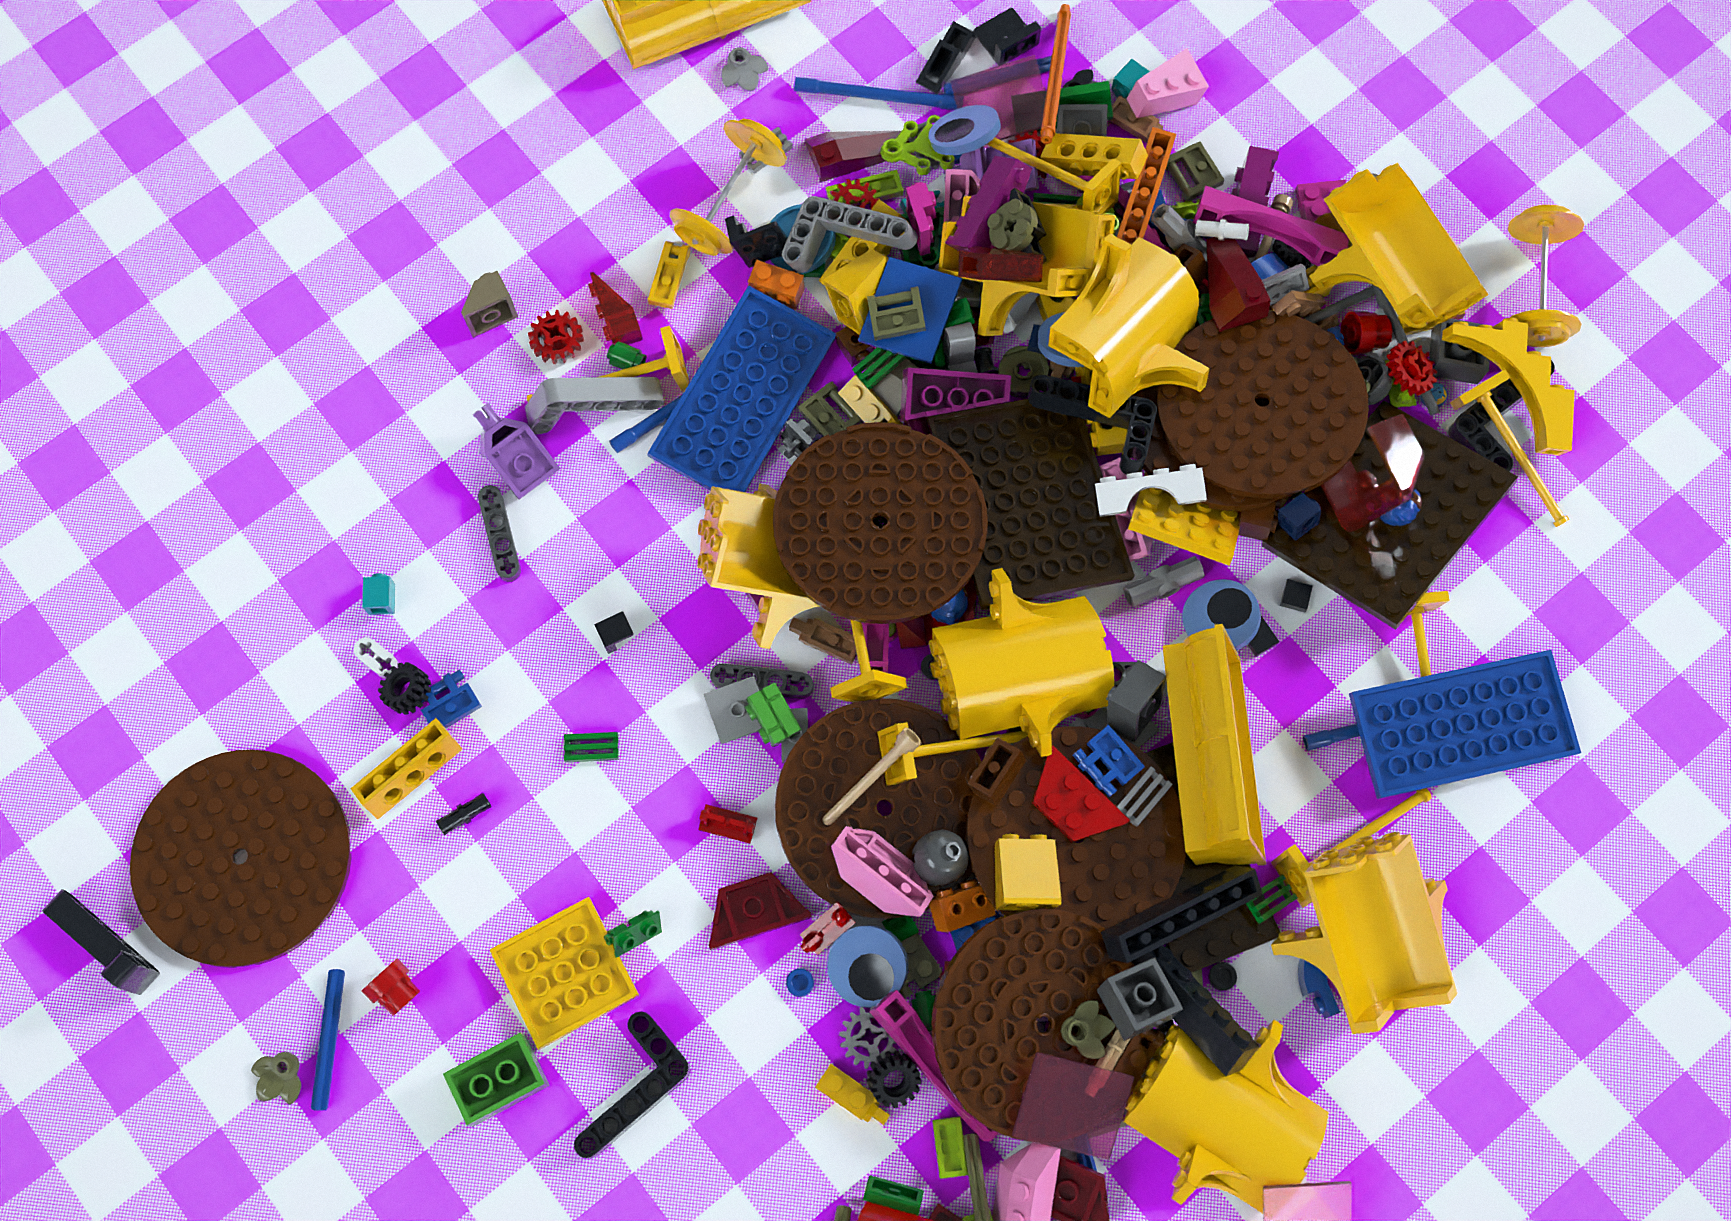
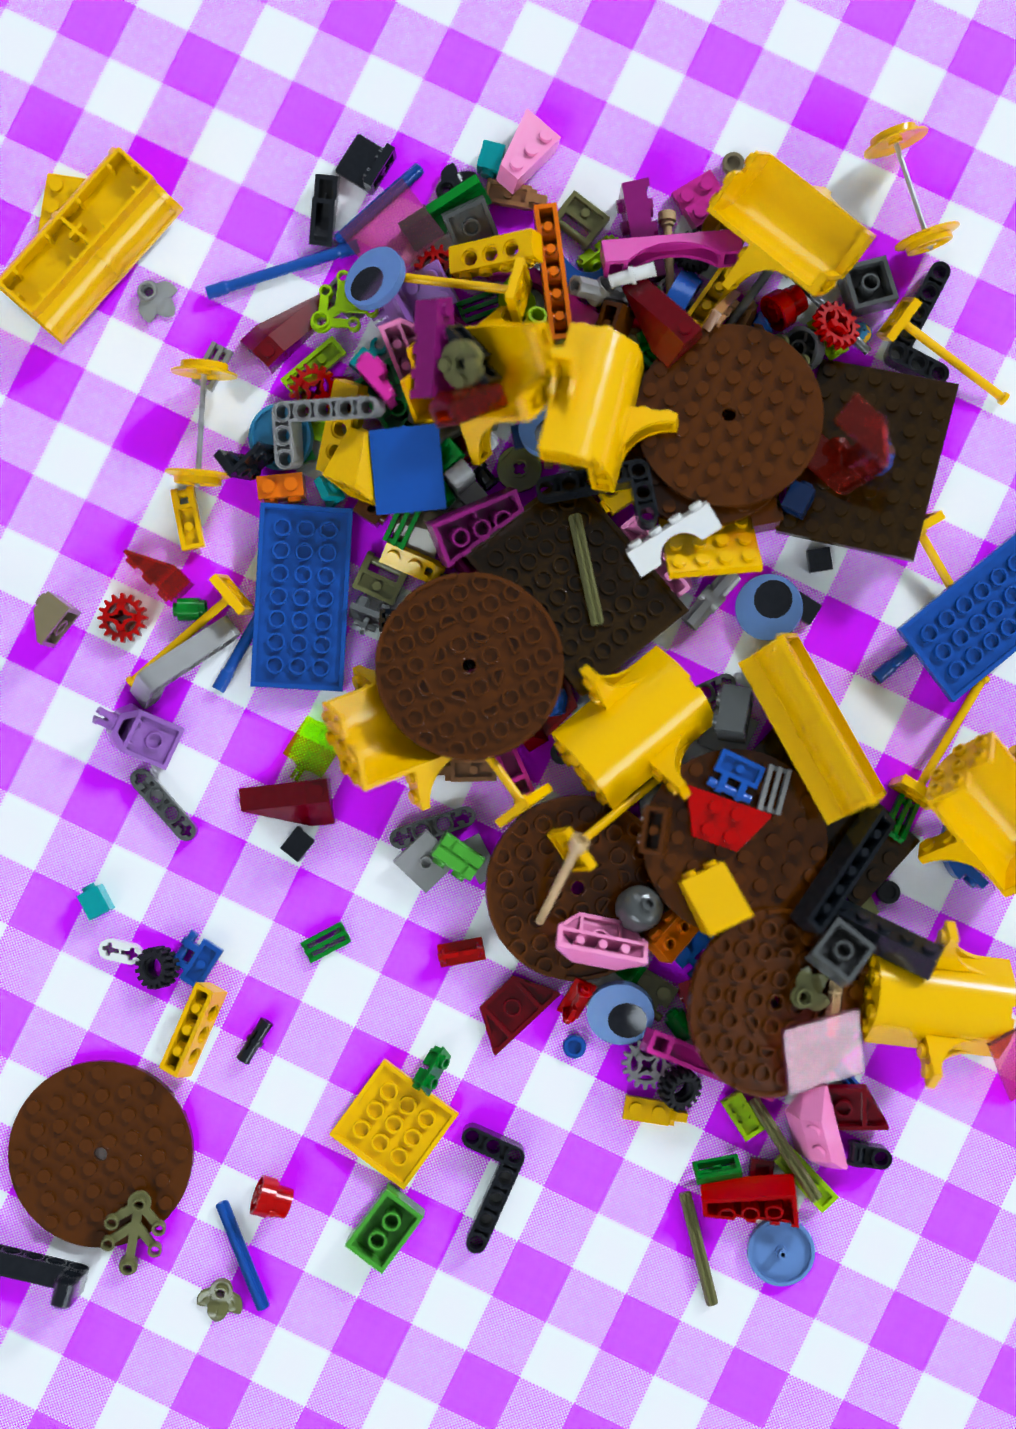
camera: 20 degrees left, 15 degrees up
olive plate [867,286,926,341] -> none
orange piece [1040,4,1071,144] -> none
light grey plate [1262,264,1310,306] -> none
yellow arch [1442,318,1575,456] -> none
none -> olive plant [100,1190,166,1276]
none -> dark red wedge [239,778,335,826]
none -> clear neon green plate [283,715,336,782]
none -> teal bracket [314,476,346,507]
none -> olive axle [568,513,604,626]

